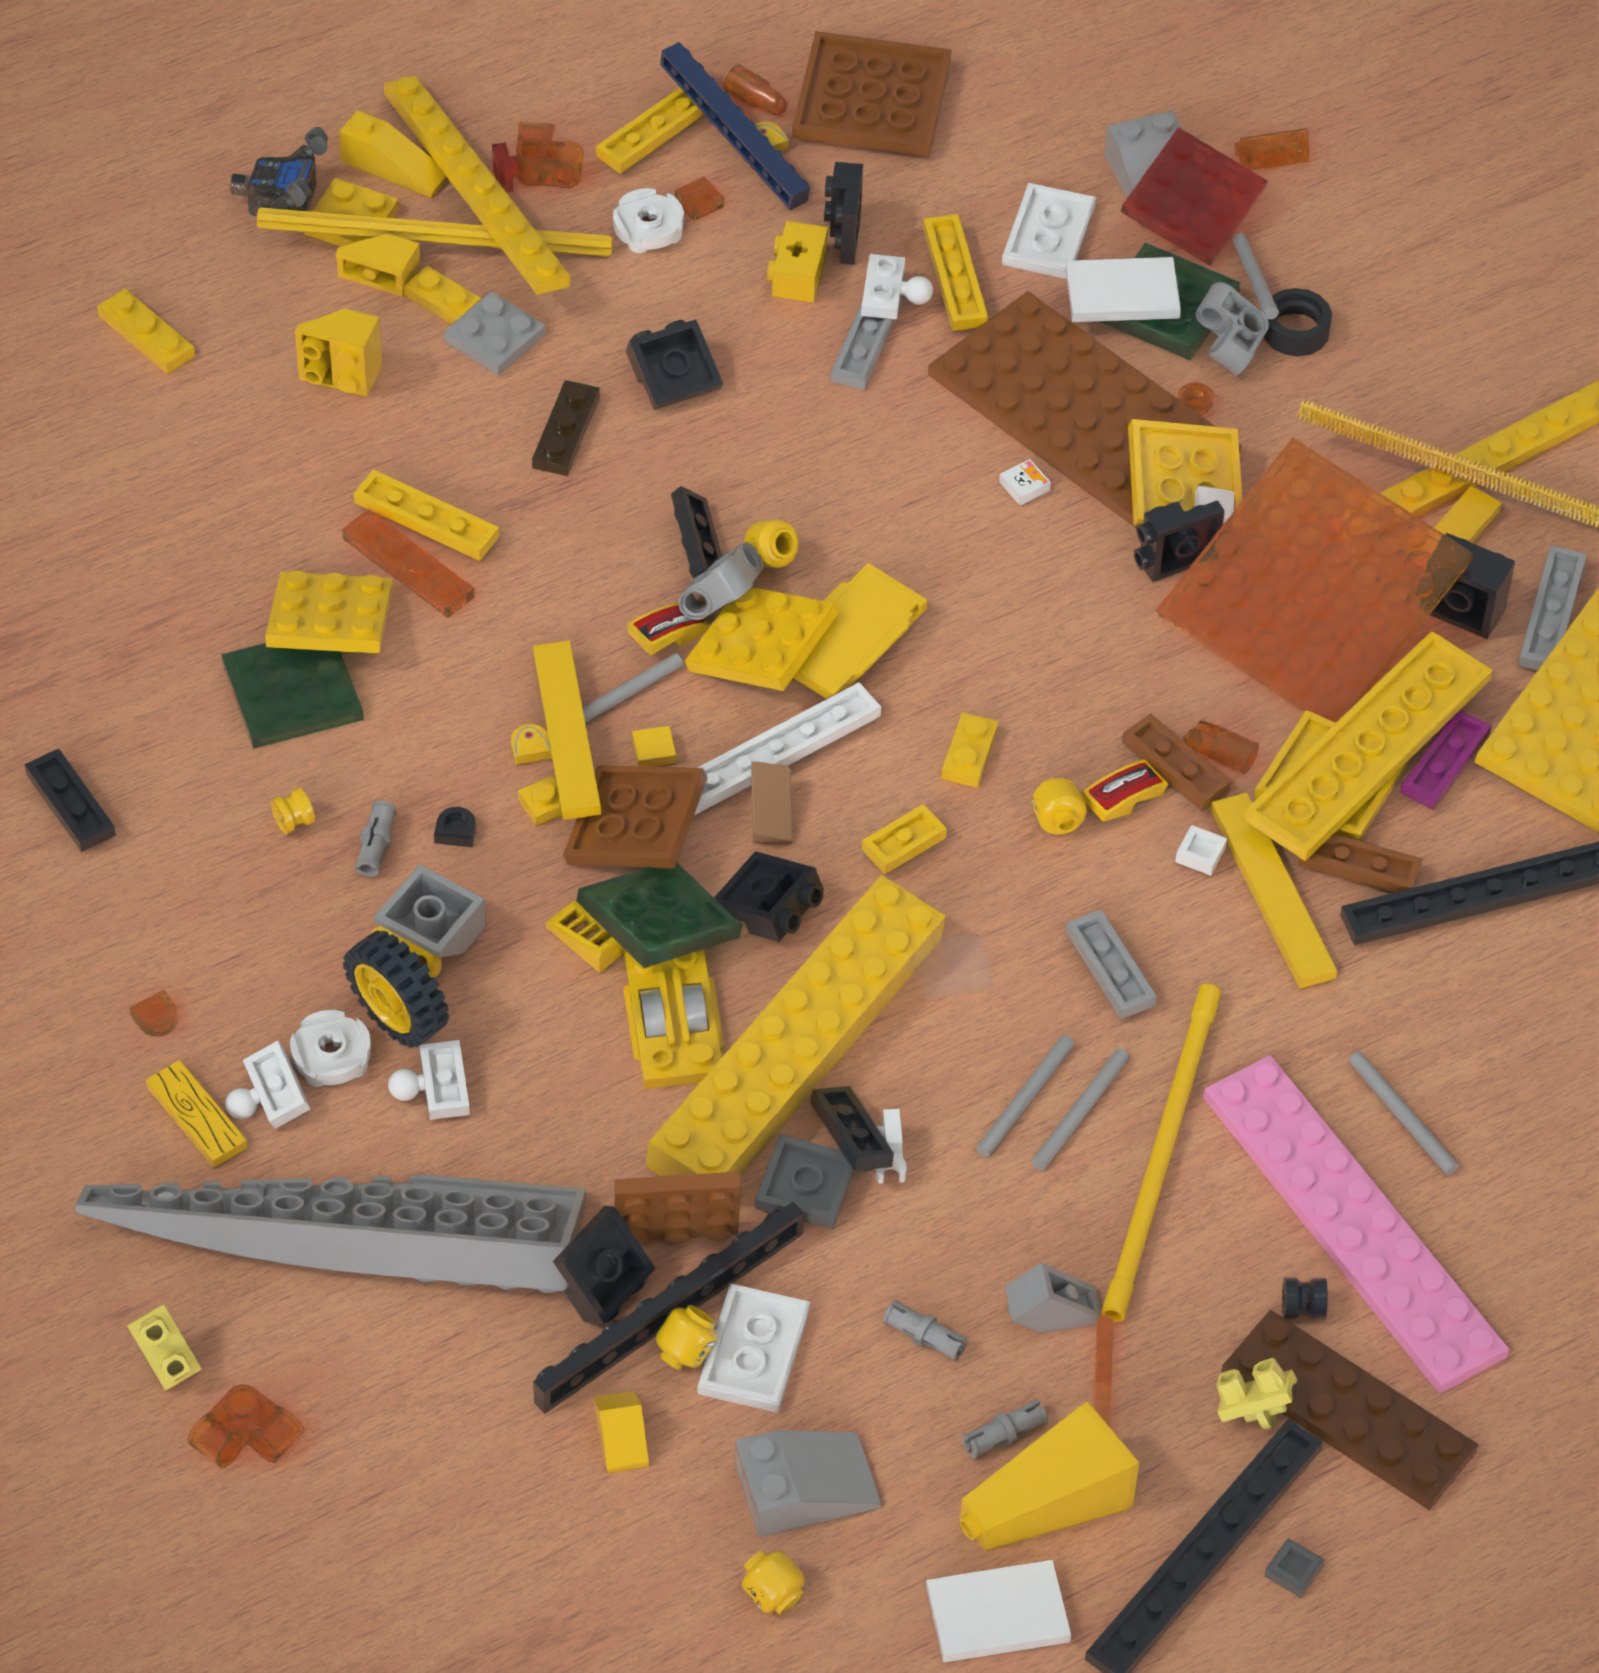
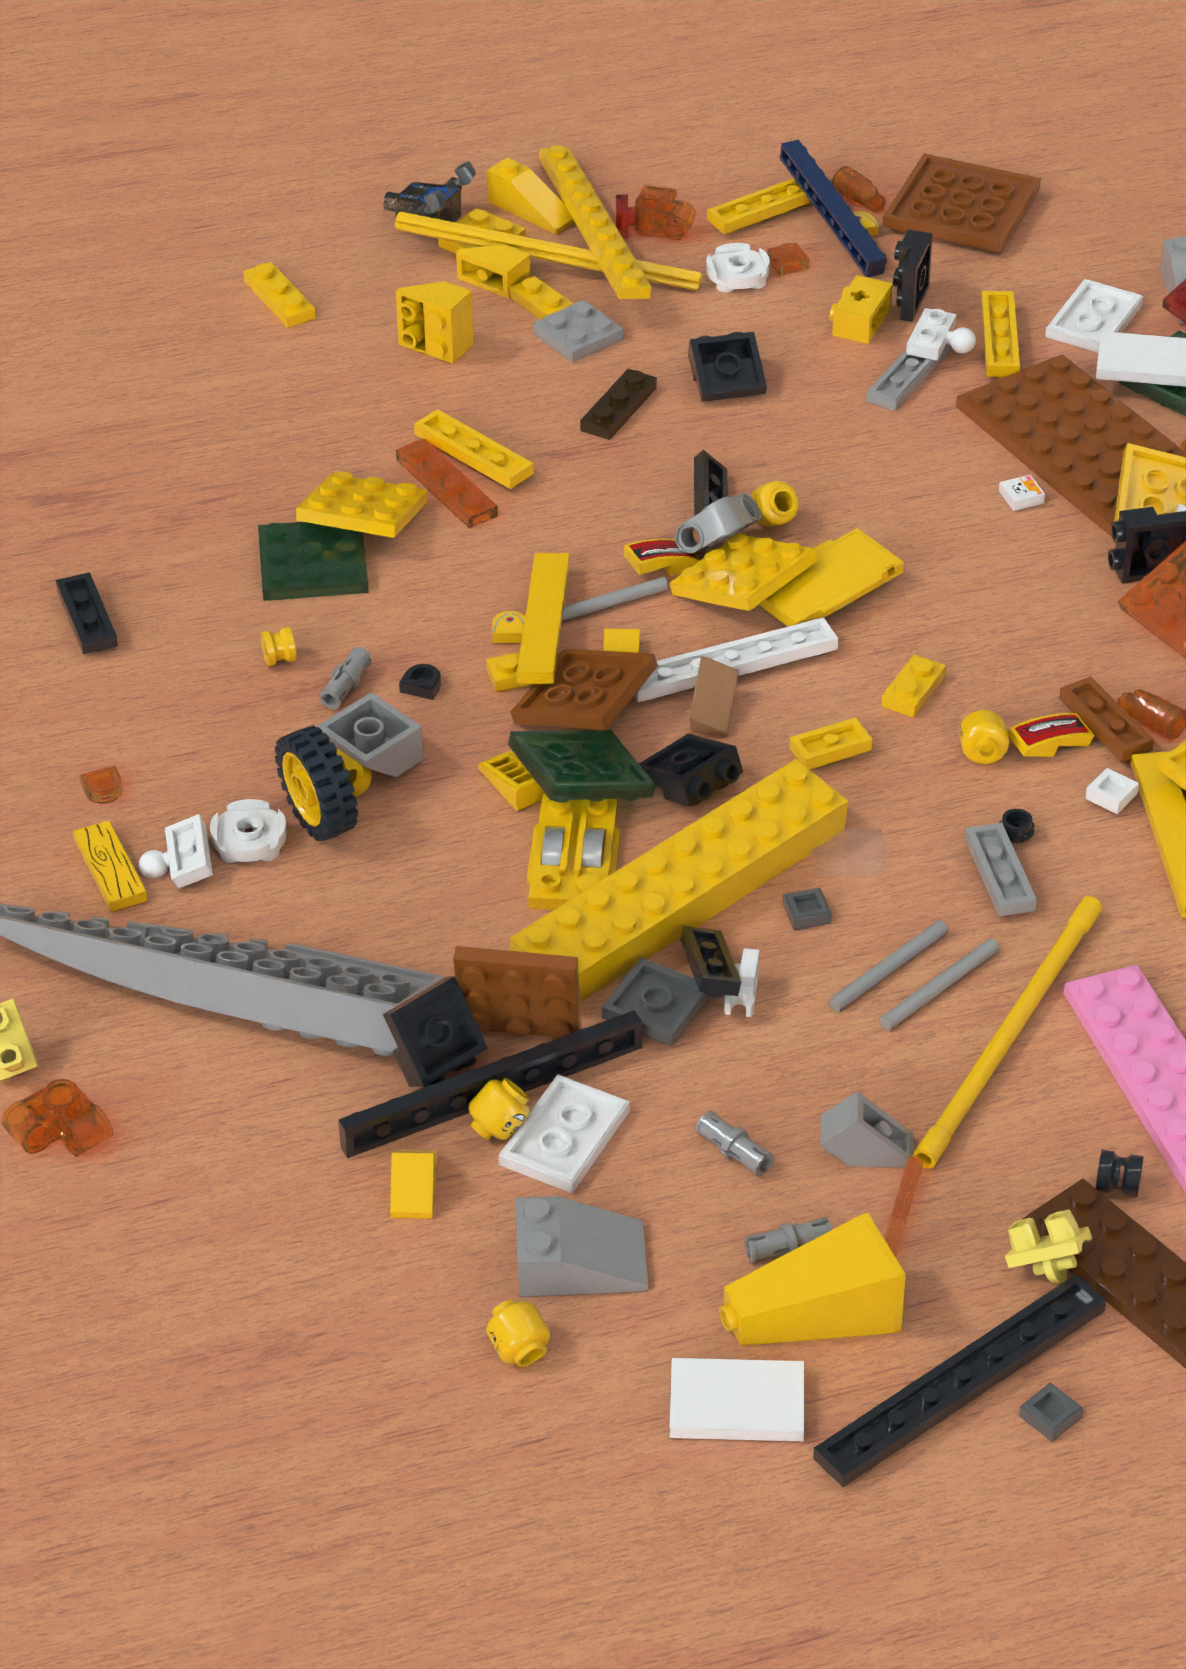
camera: 15 degrees right, 10 degrees down
white plate [388,1040,470,1120] -> none
none -> dark grey tile [783,888,832,930]
none -> black plate [999,809,1035,843]

